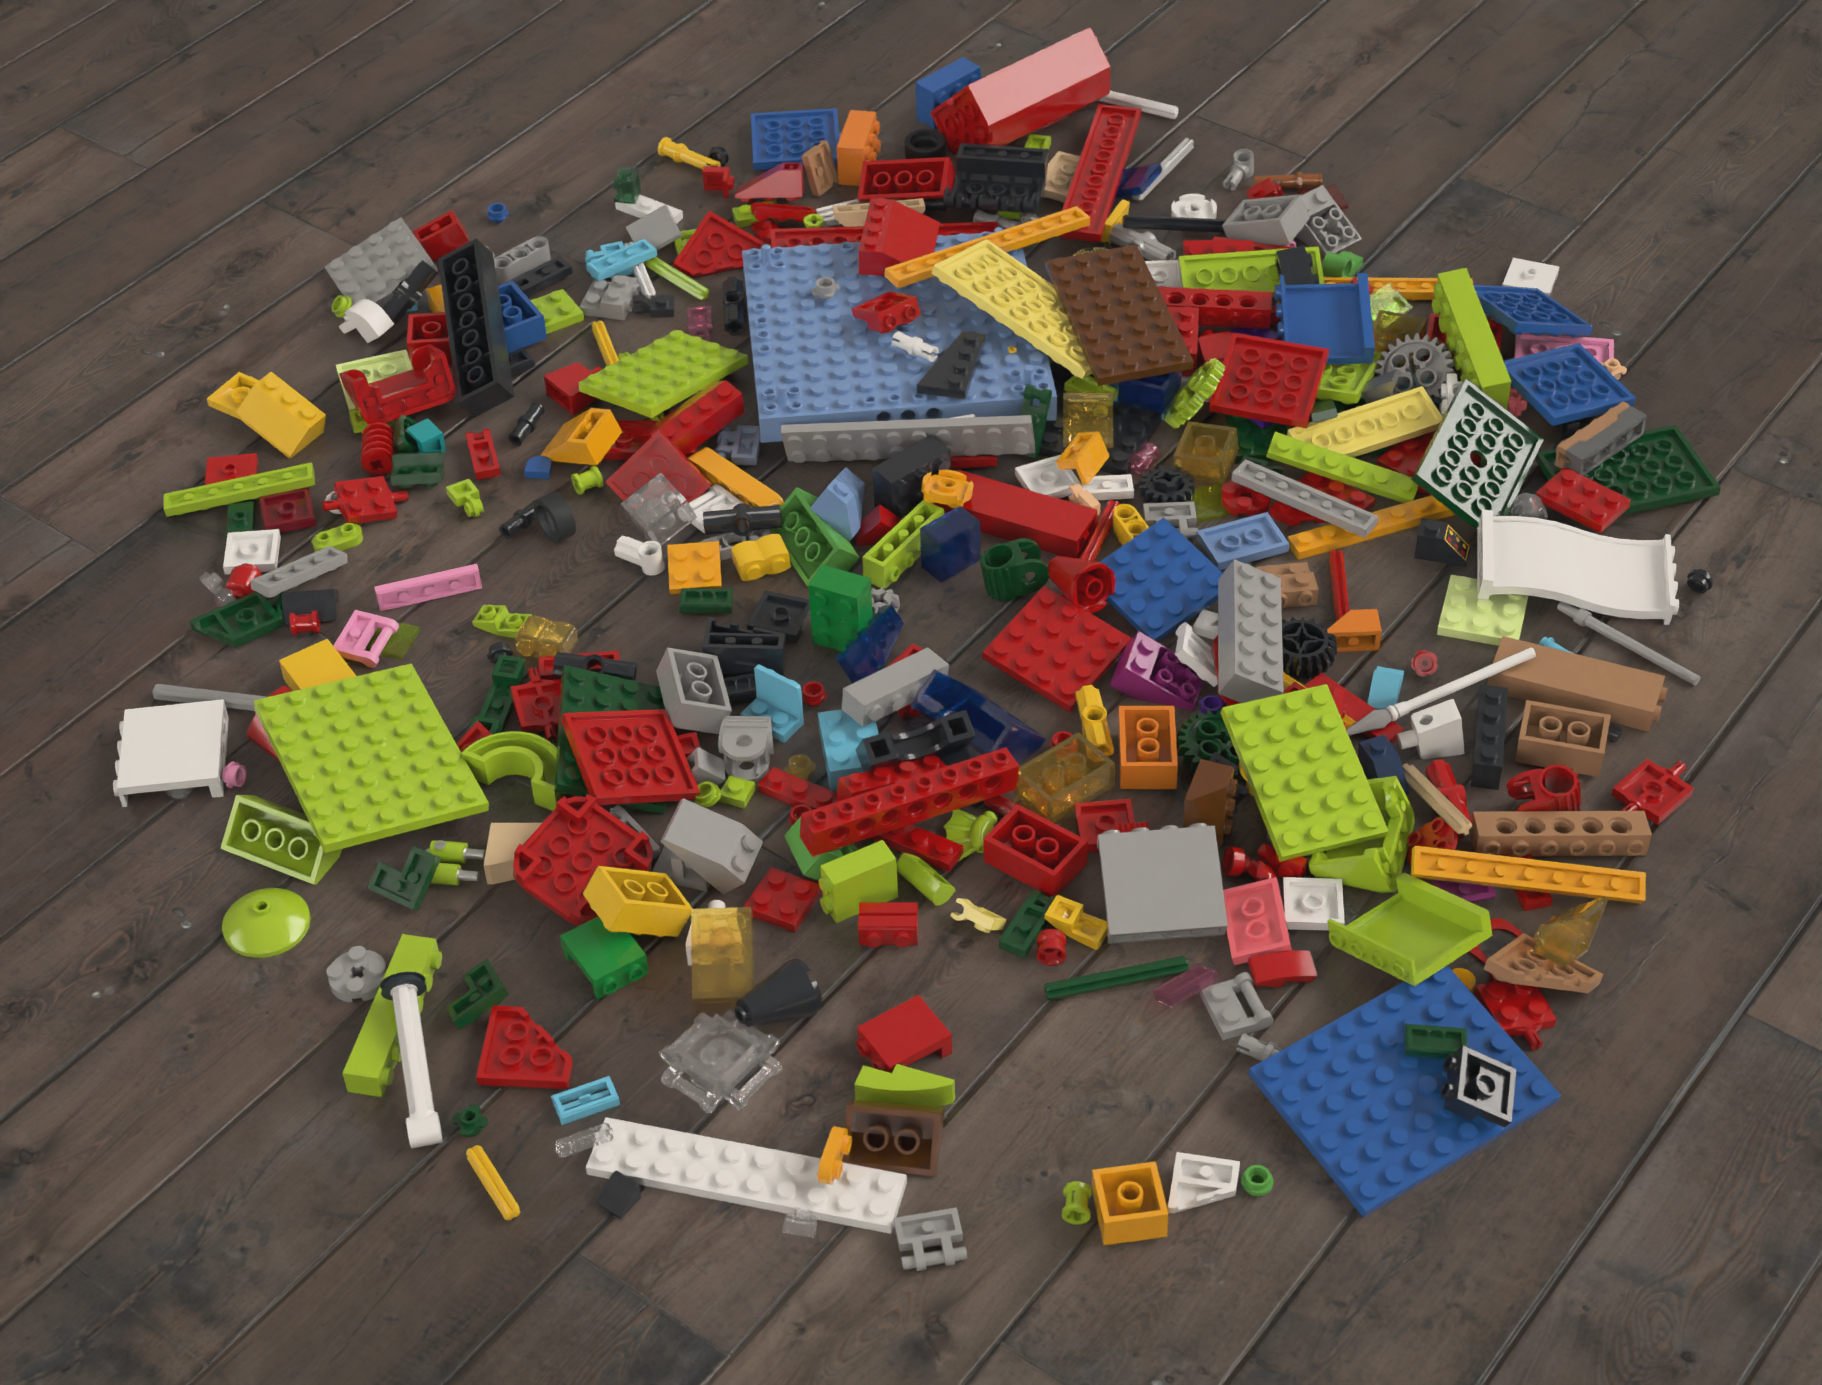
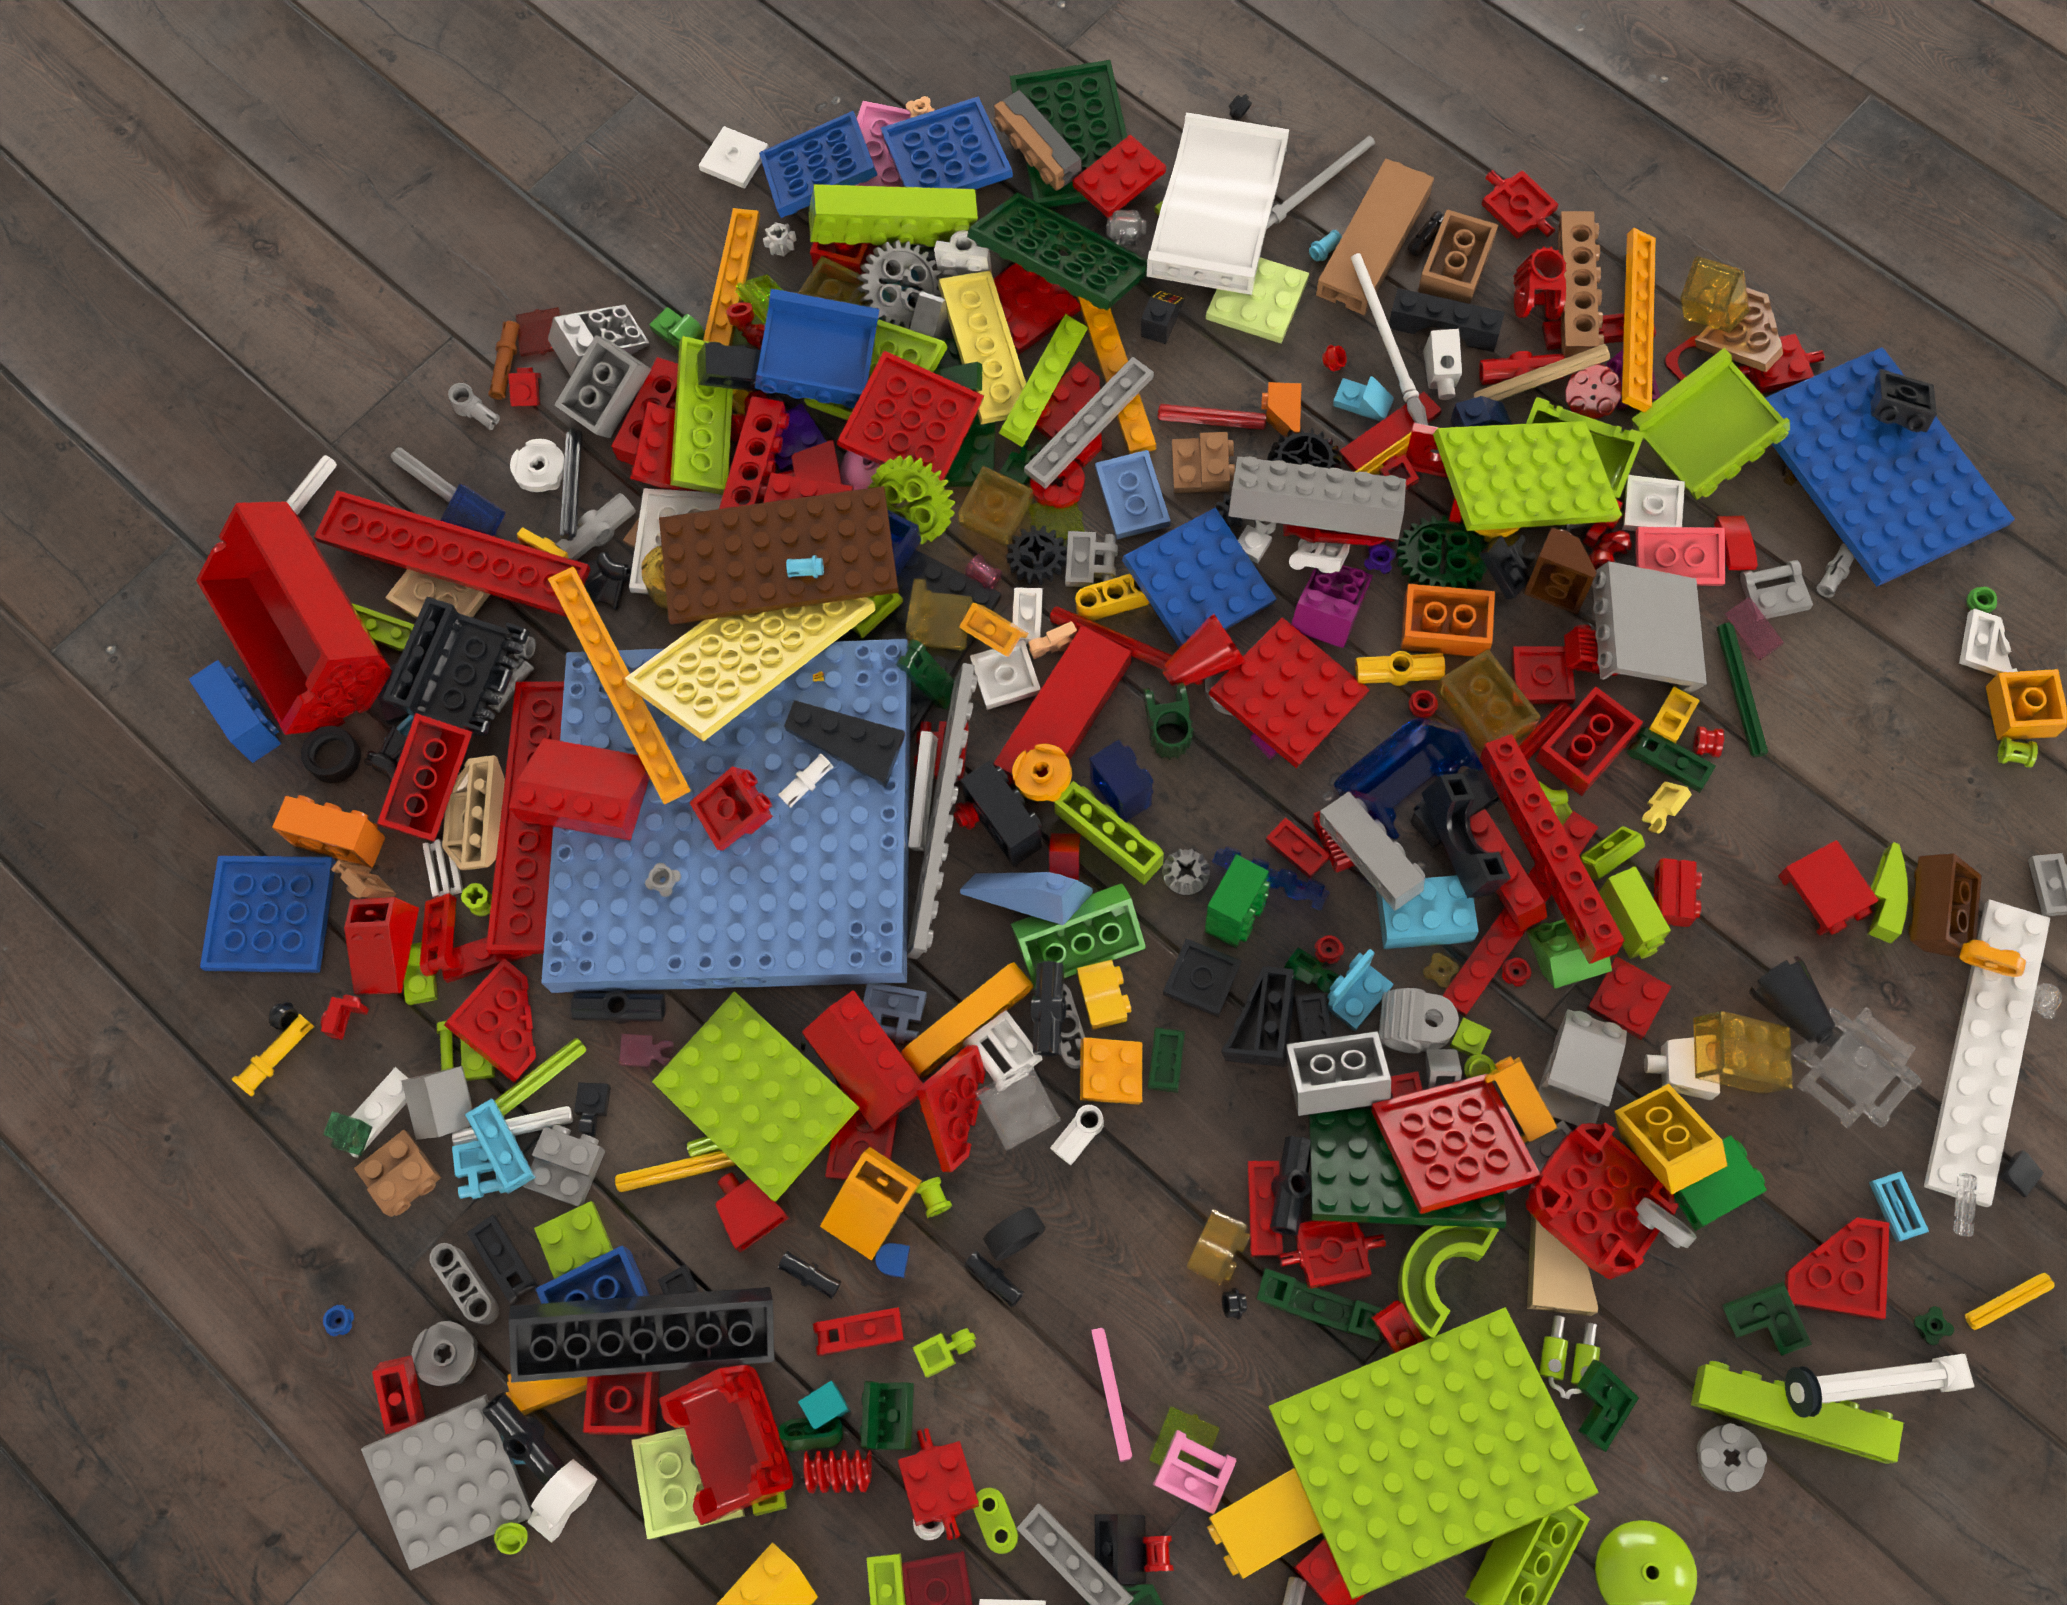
camera: 80 degrees left, 25 degrees up
lime slope [472,605,535,639] -> none
dark green plate [1403,1024,1468,1059] -> none
none -> medium nougat plate [354,1129,442,1217]
none -> medium azure pin [786,555,824,578]
none -> dark green plate [1284,947,1339,994]
none -> light orange brick [1484,1056,1557,1143]
none -> light grey plate [1636,1198,1697,1248]

